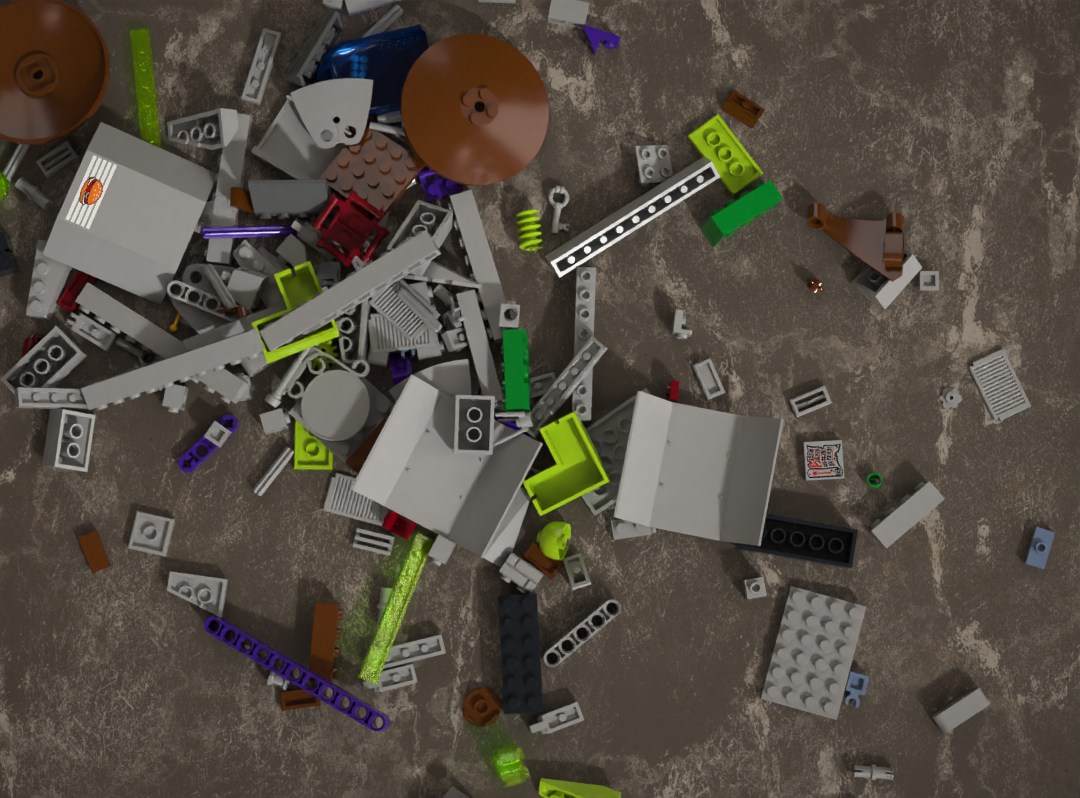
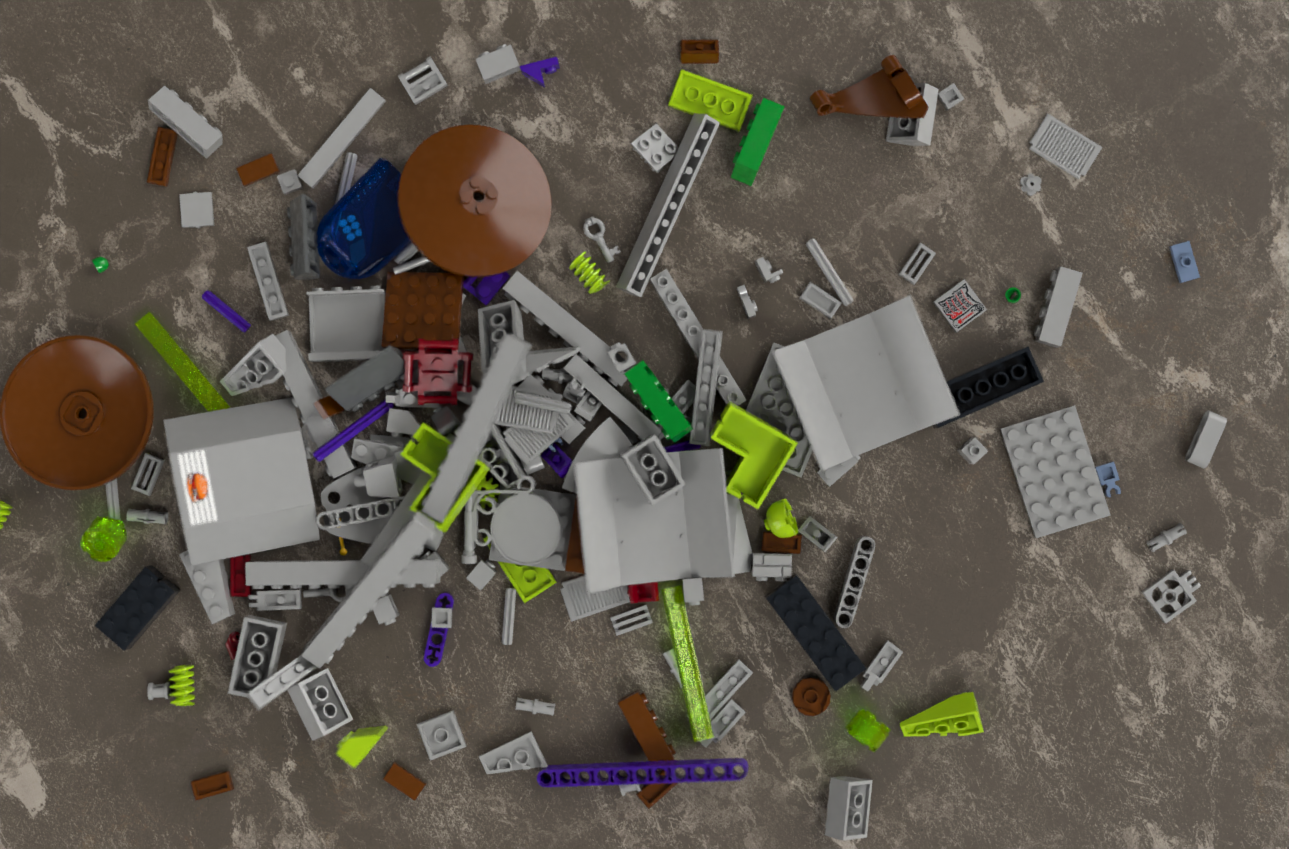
camera: 40 degrees left, 5 degrees up
light grey axle [203,264,236,310] -> none
reddish brown hand [219,306,247,318] -> none
light grey piece [290,78,373,149] -> none
light grey plant [493,411,534,446] -> none
dark red plate [666,380,679,402] -> none
reddish brown plate [806,278,825,295] -> none
none -> dark purple axle [202,290,251,332]
none -> lime slope [336,726,388,768]
none -> light grey pin [515,697,555,716]
none -> light grey plate [737,285,758,319]
none -> light grey axle [806,238,853,306]

